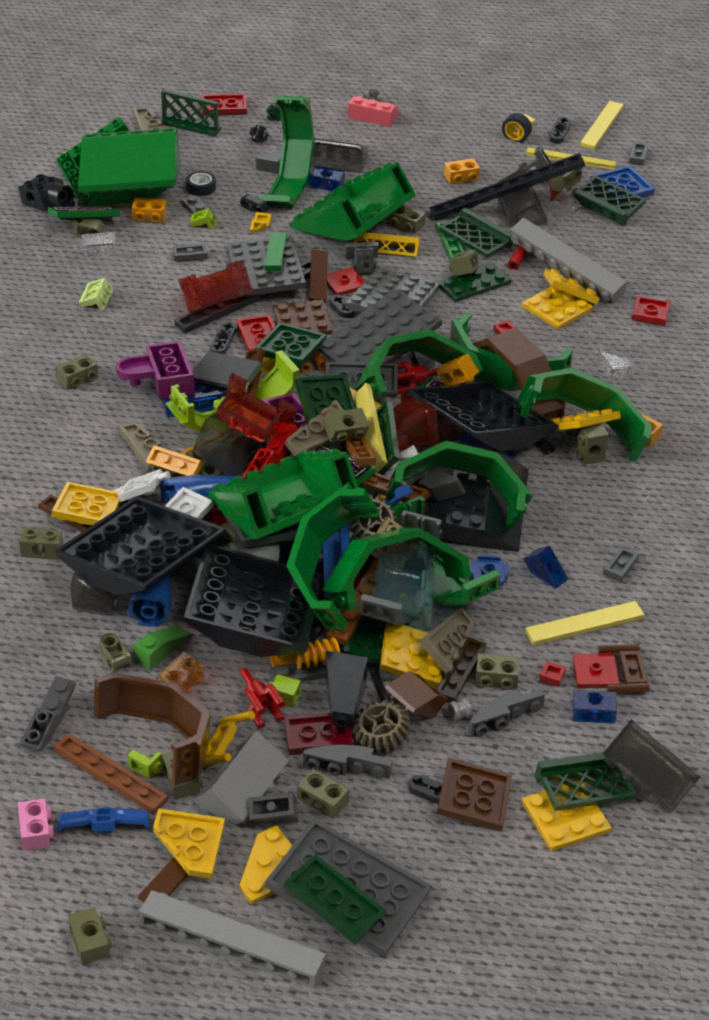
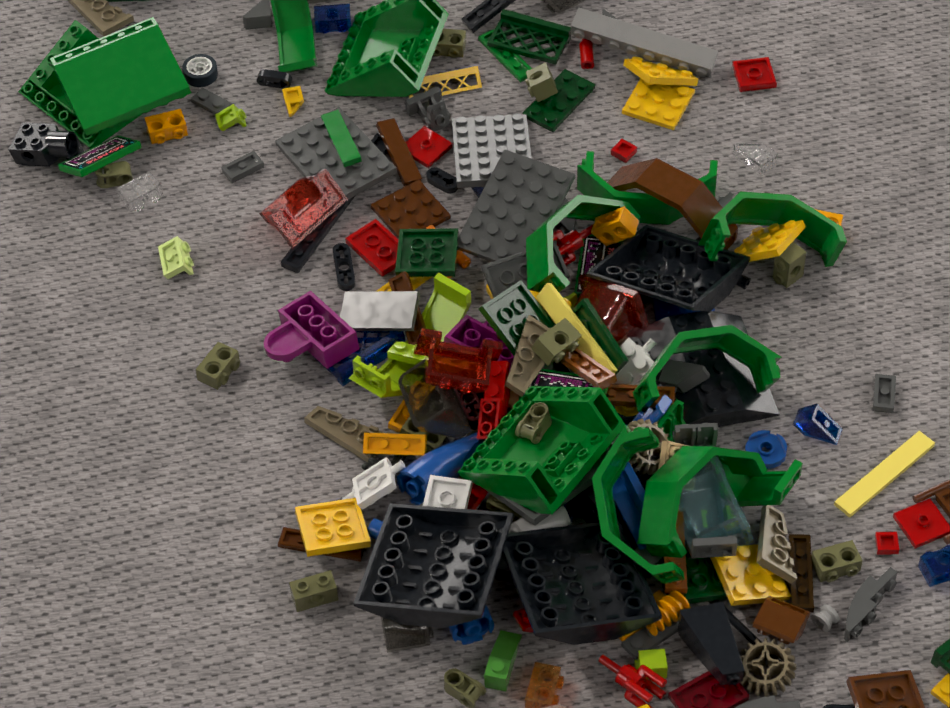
camera: 20 degrees left, 10 degrees up
none -> olive piece [515,402,552,444]

